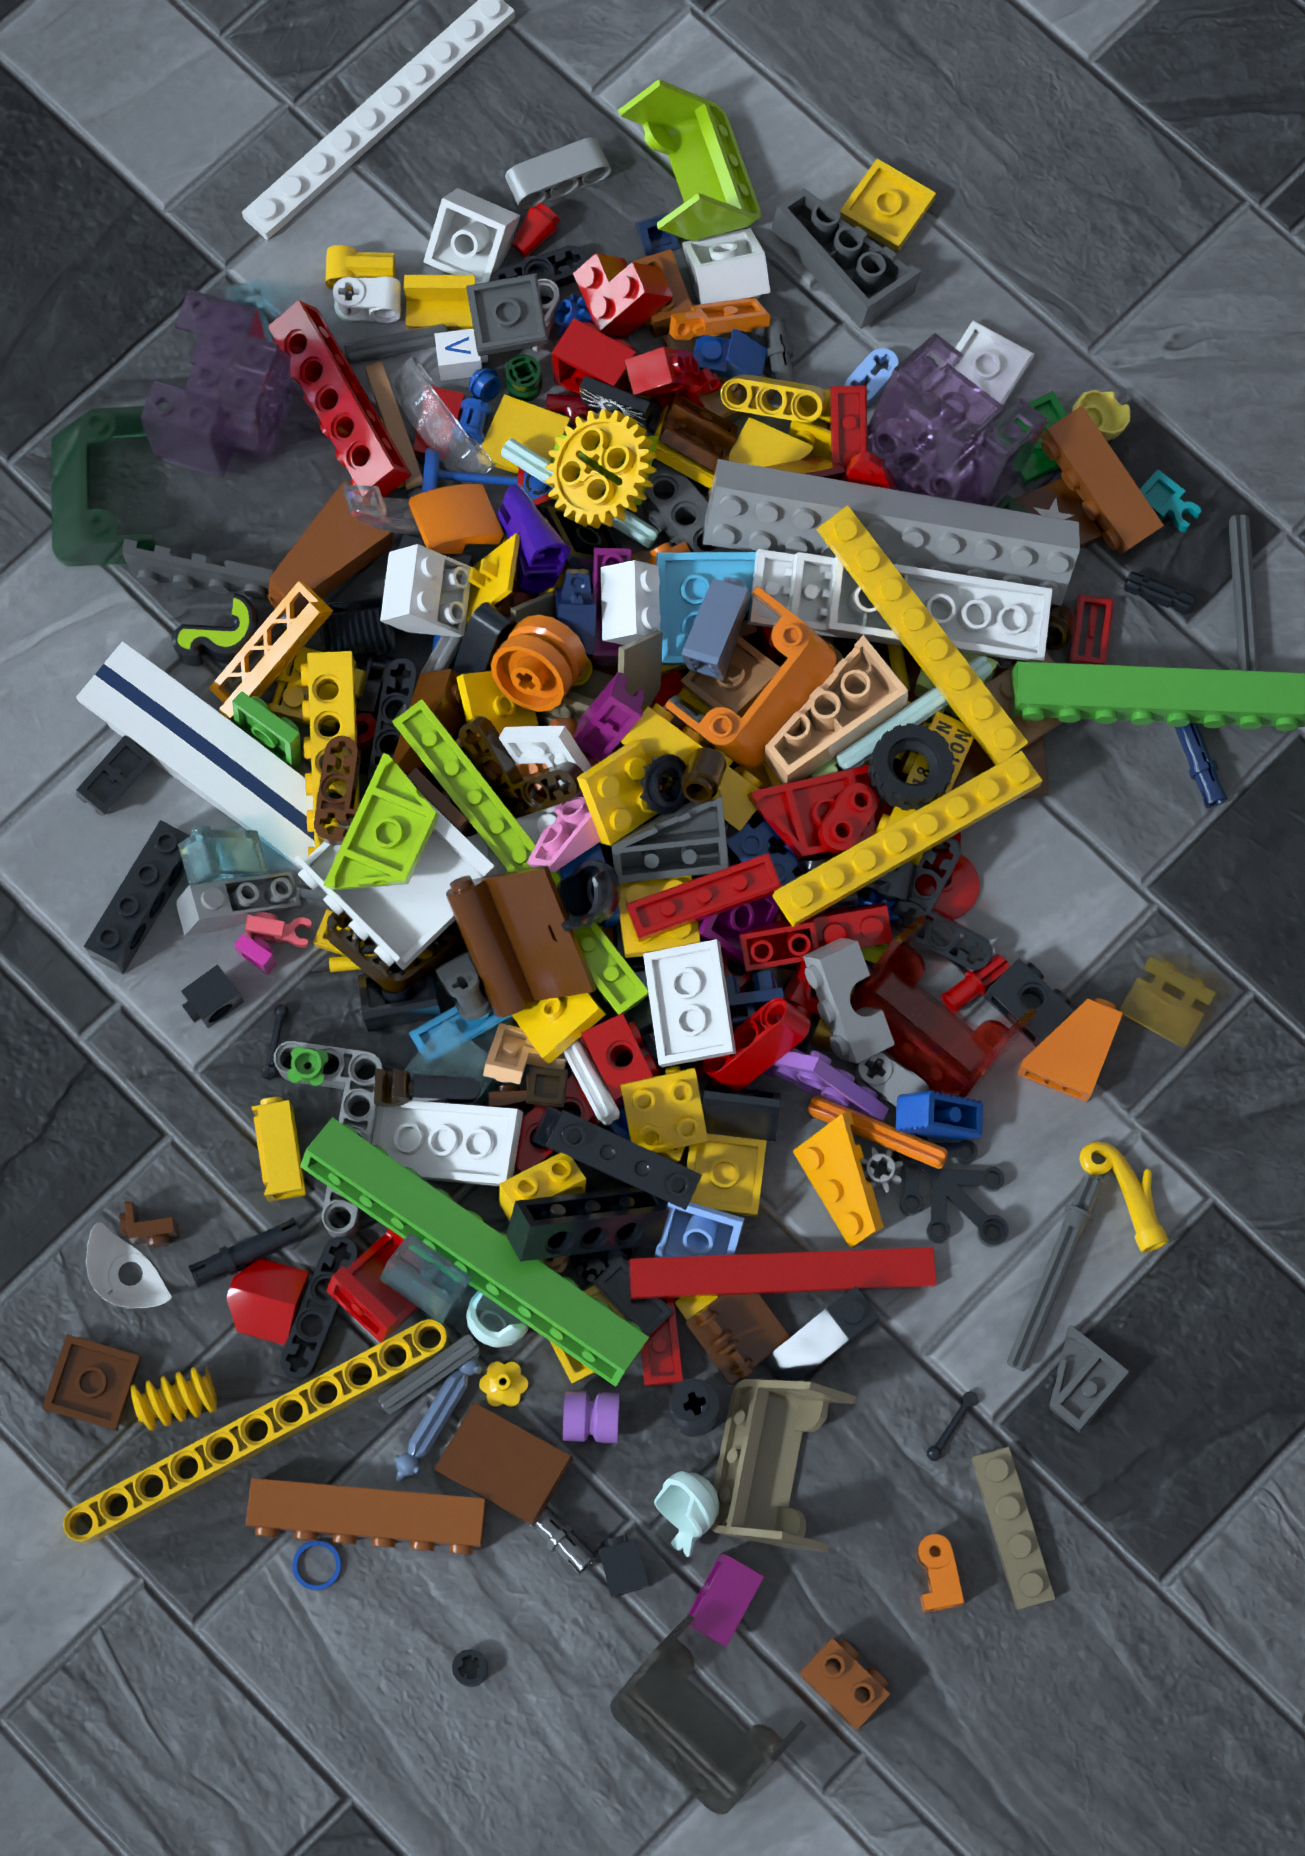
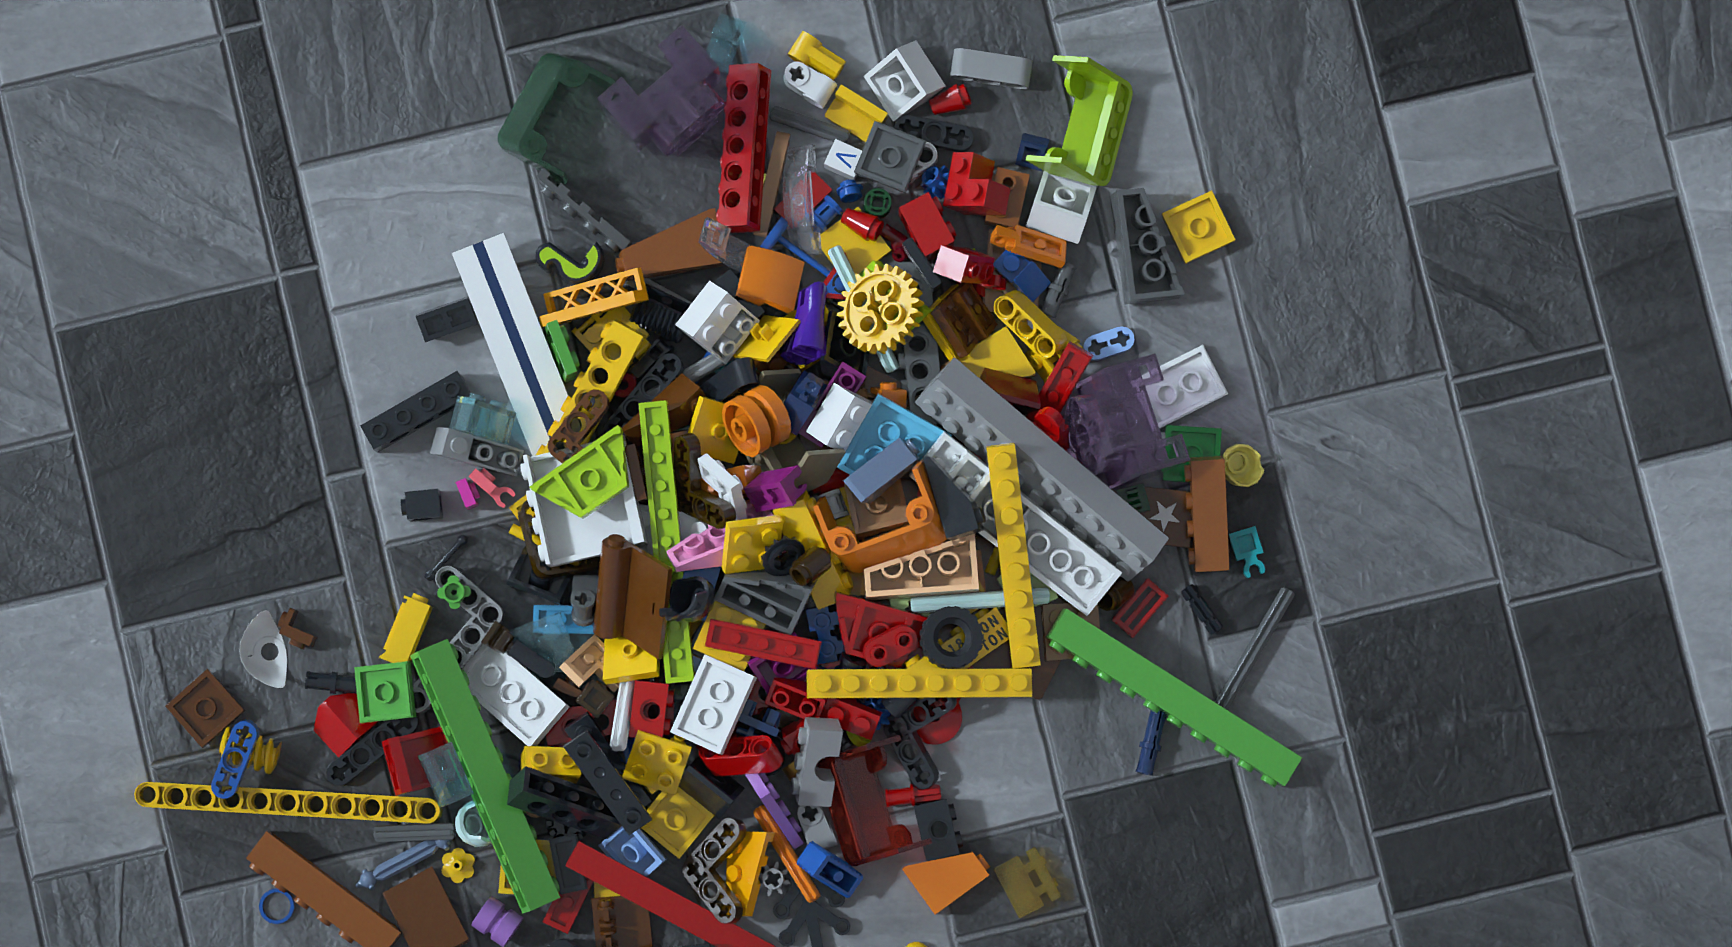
camera: 30 degrees right, 10 degrees up
none -> blue beam [211,720,259,799]
none -> bright green plate [354,661,416,723]
none -> dark brown beam [682,818,747,924]
none -> red cone [841,208,884,242]
none -> black slope [923,456,986,540]

